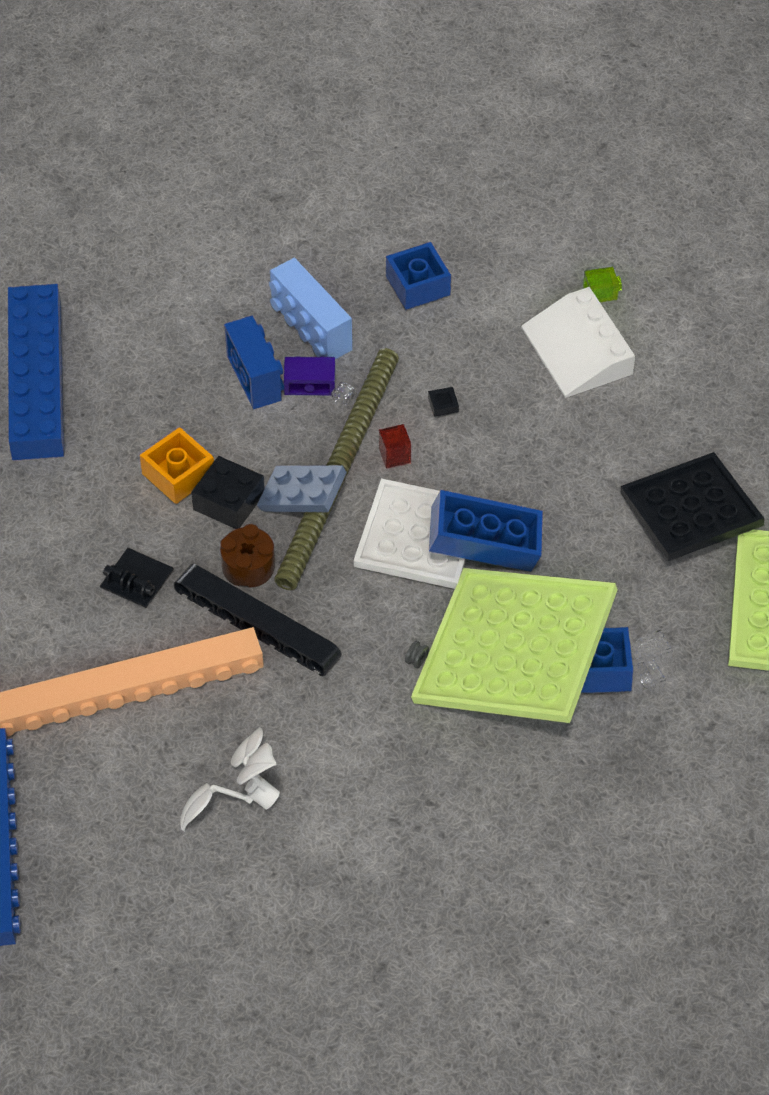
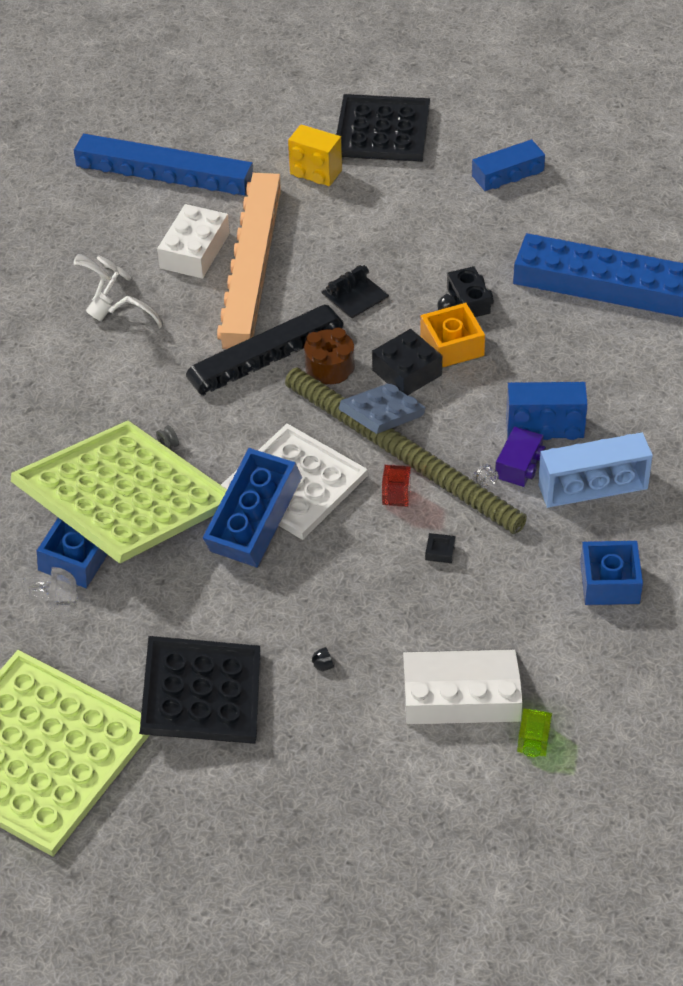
camera: 115 degrees right, 5 degrees down
none -> white brick [157,204,230,279]
none -> black hinge [312,647,334,671]
none -> black hinge [437,294,458,310]
none -> black brick [447,266,494,317]

